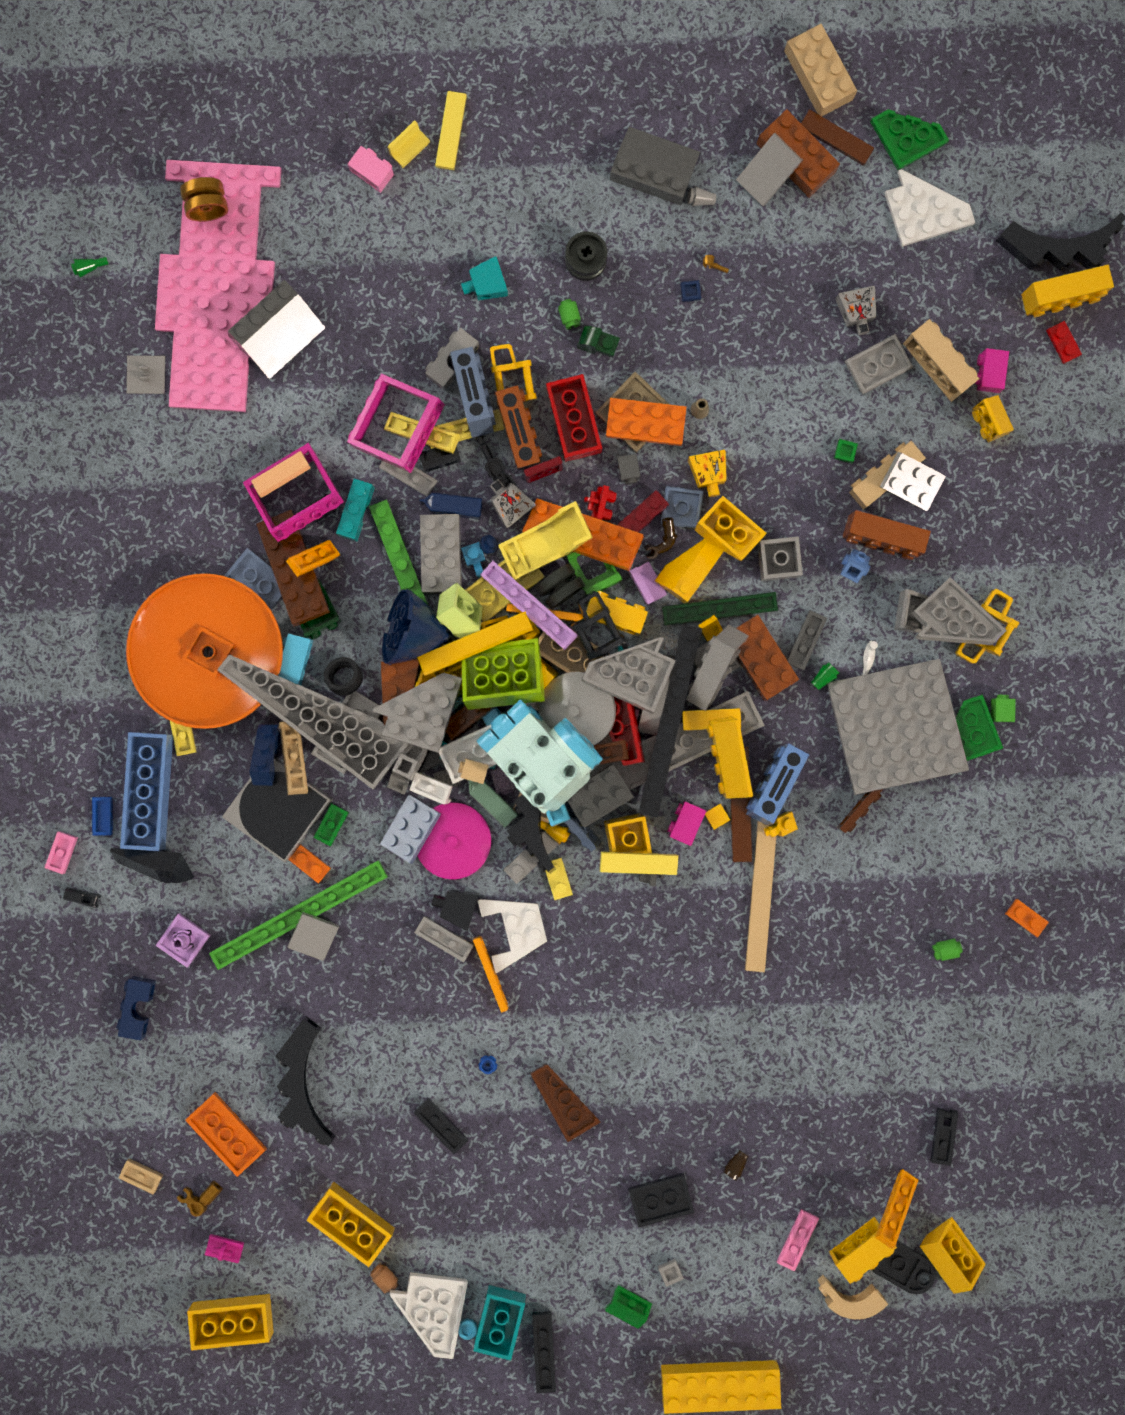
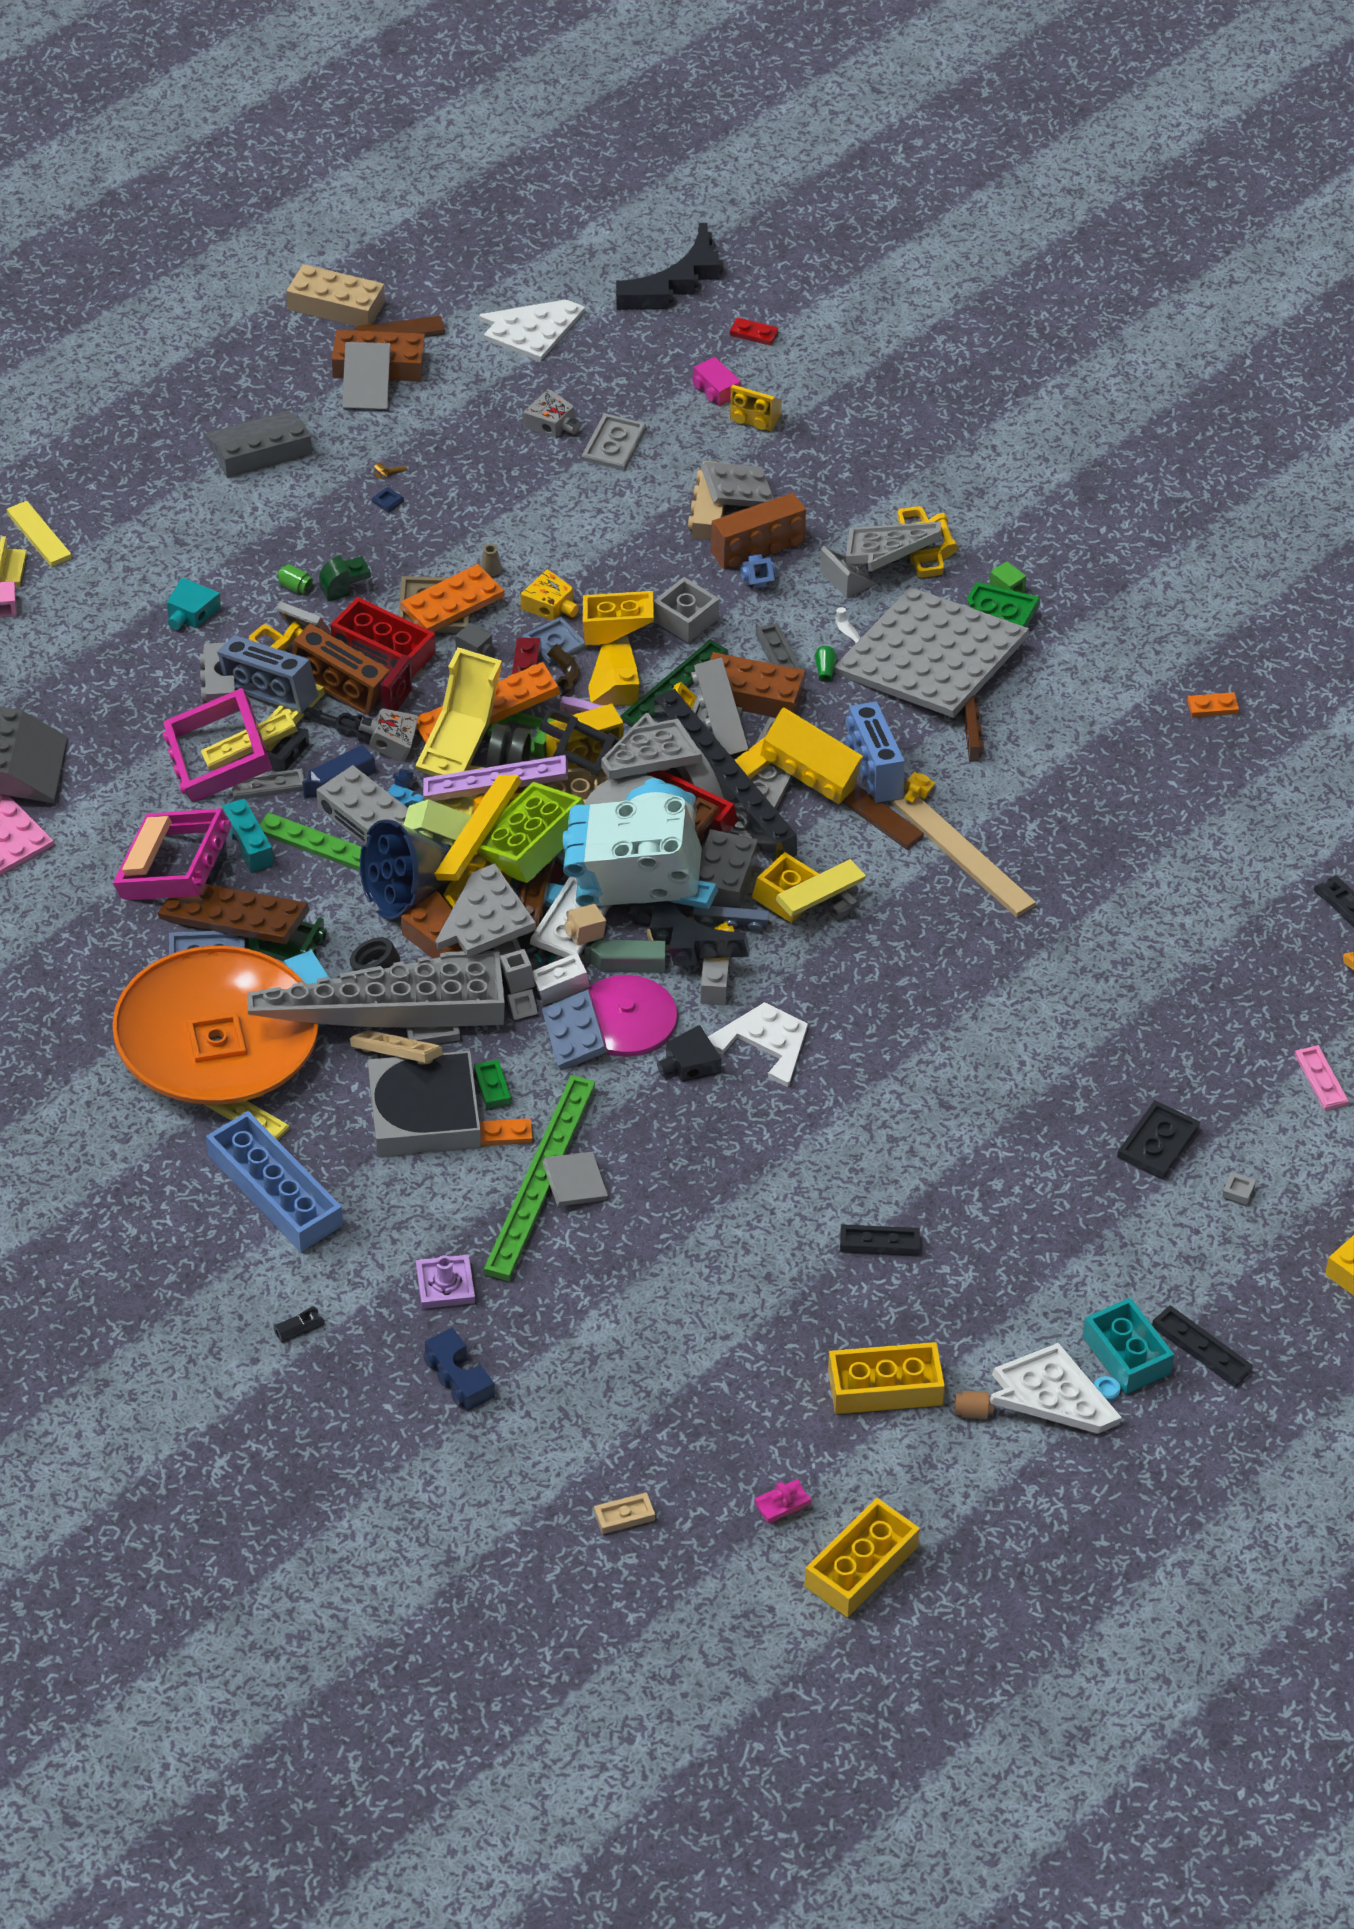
camera: 45 degrees left, 40 degrees down
bright pink plate [45,831,78,874] -> none
blue tile [92,797,113,836] -> none
black wedge [110,848,194,883] -> none
pearl gold bar [177,1181,223,1217] -> none
orange plate [185,1092,267,1177] -> none
dark blue arch [249,724,281,786] -> none
black arch [275,1016,336,1146] -> none
light orange tile [286,539,340,577] -> none
light grey plate [414,916,474,962] -> none
light orange tile [473,936,509,1013] -> none
blue plate [478,1055,498,1074] -> none
brick [490,768,516,795] -> none
reddish brown wing [530,1063,601,1142] -> none
light yellow plate [546,857,573,900] -> none
pearl dark grey wheel [565,231,608,281] -> none
green panel [605,1285,652,1329] -> none
dark pink brick [667,801,706,846] -> none
light grey cone [687,186,716,206] -> none
yellow tile [705,804,730,830] -> none
dark brown cone [724,1150,749,1181] -> none
green plate [834,439,858,463] -> none
green plate [870,109,949,171] -> none
tan brick [903,319,979,402] -> none
bright green brick [932,938,963,961] -> none
yellow brick [1021,264,1114,317] -> none
none -> light grey tile [276,601,331,635]

